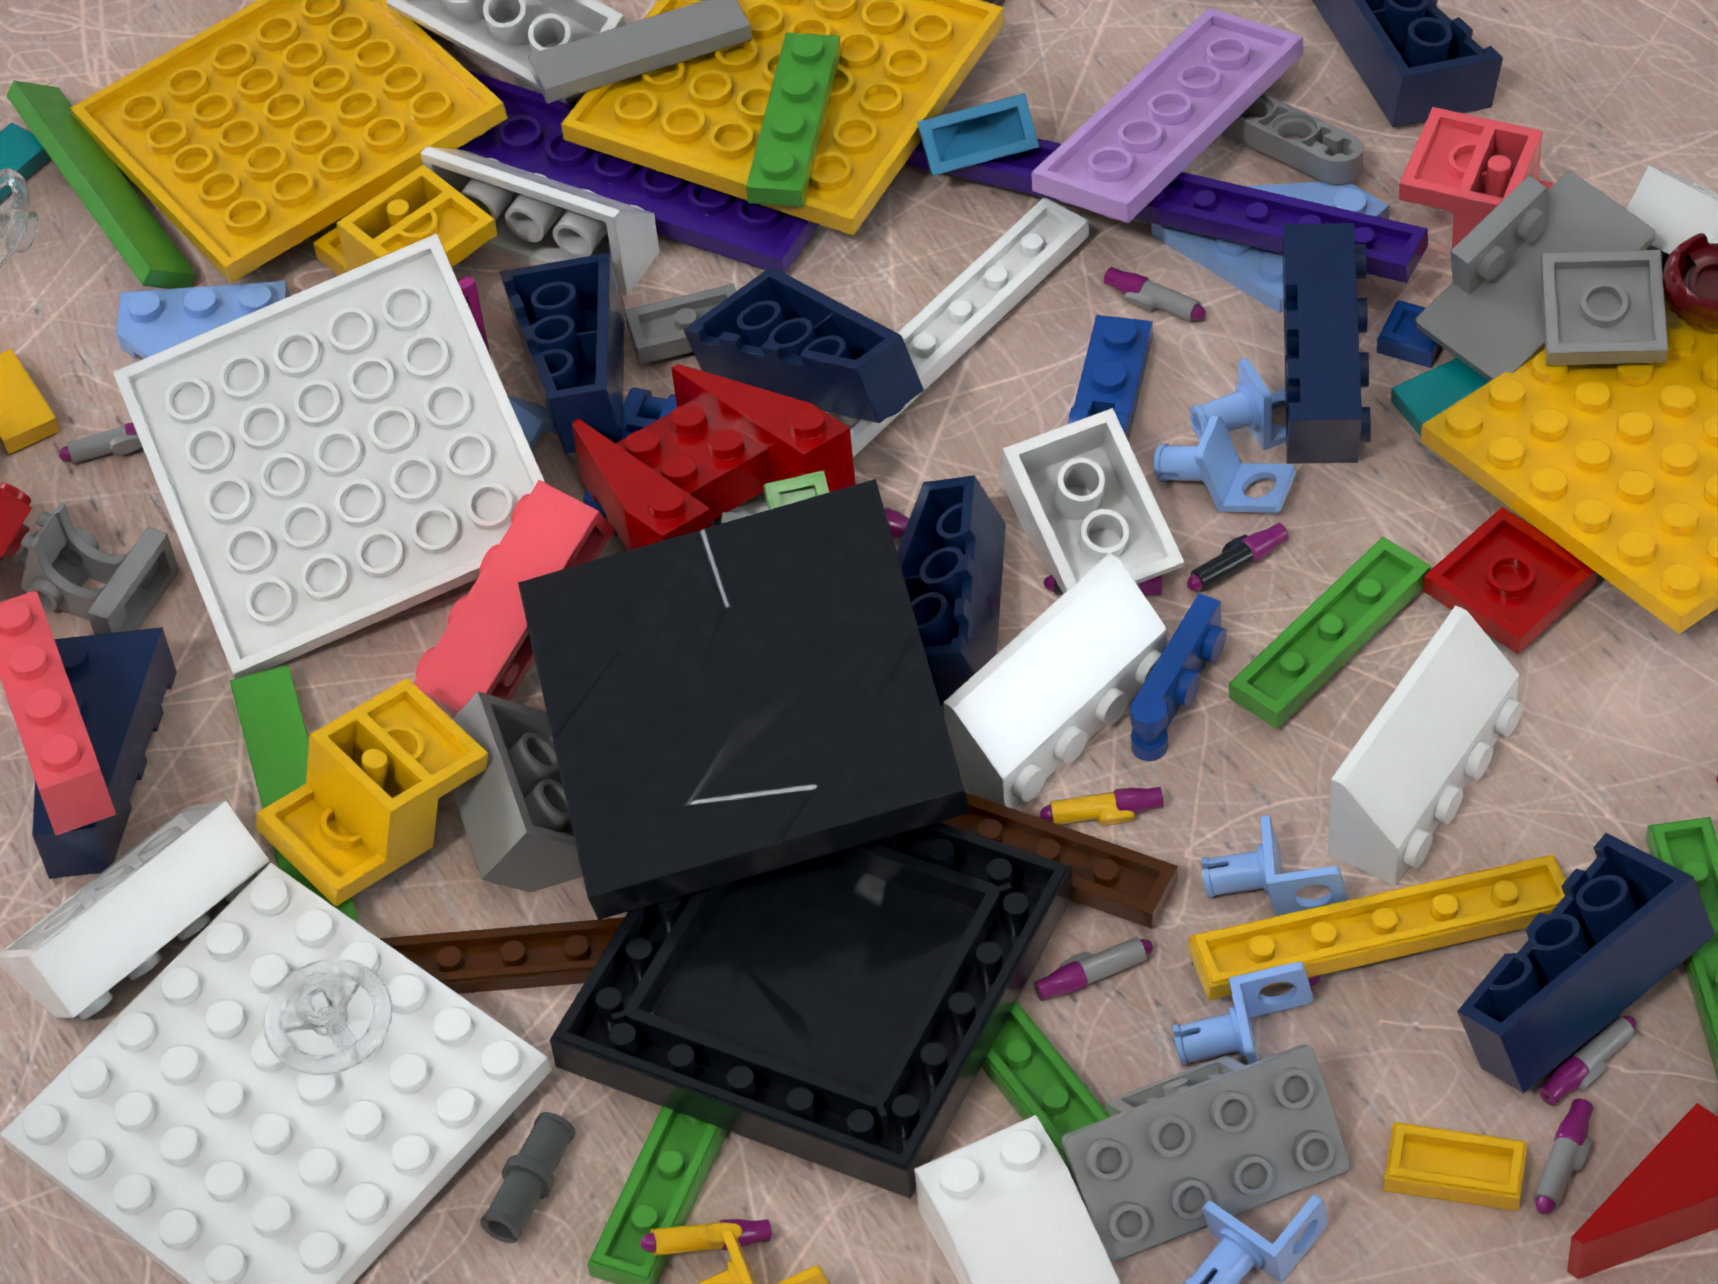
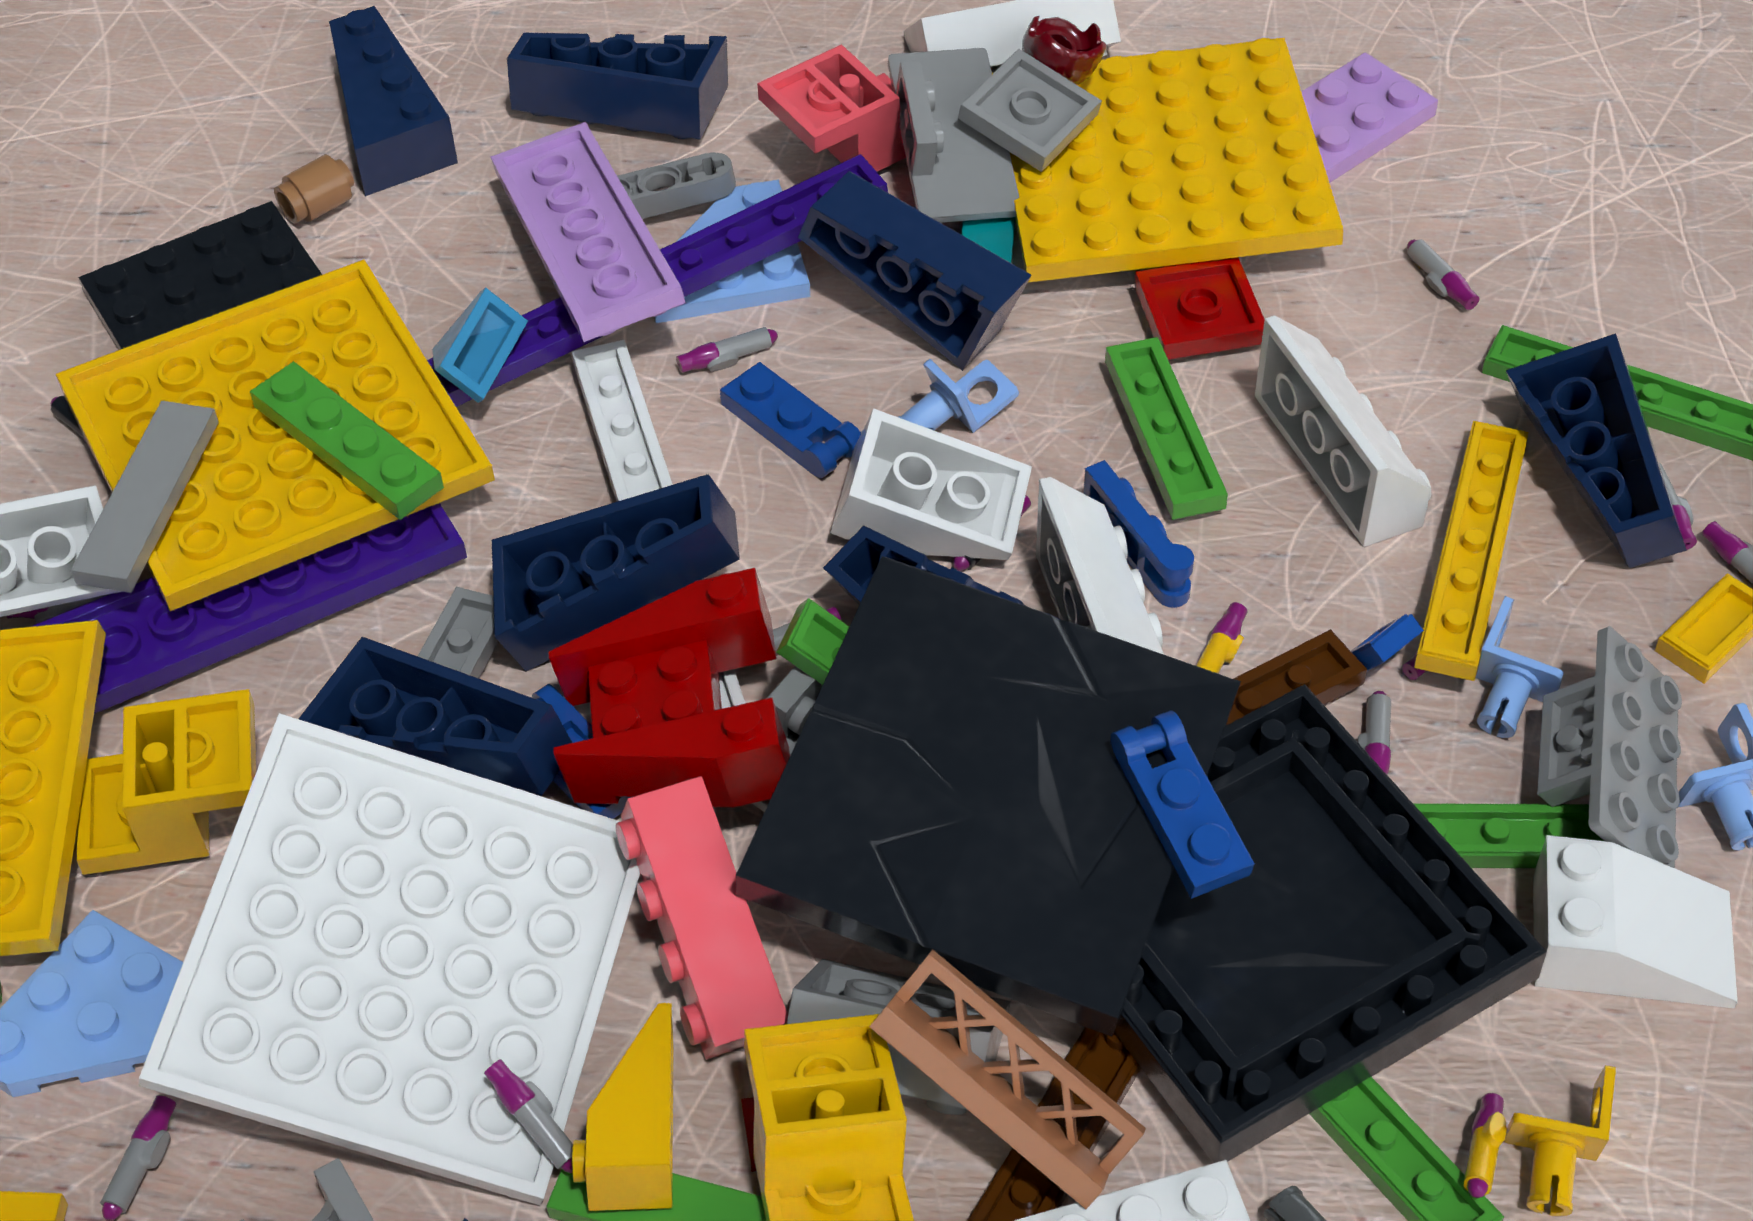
camera: 60 degrees left, 0 degrees up
white slope [421,146,660,296] -> none
piece [1187,523,1289,592] -> none
light blue bracket [1189,358,1286,450] -> none
light blue bracket [1201,815,1348,916] -> none
none -> piece [484,1059,573,1173]
none -> yellow slope [572,1003,674,1211]
none -> nougat fence [869,950,1146,1209]
none -> blue plate [1110,710,1255,899]
none -> blue tile [1351,614,1424,671]

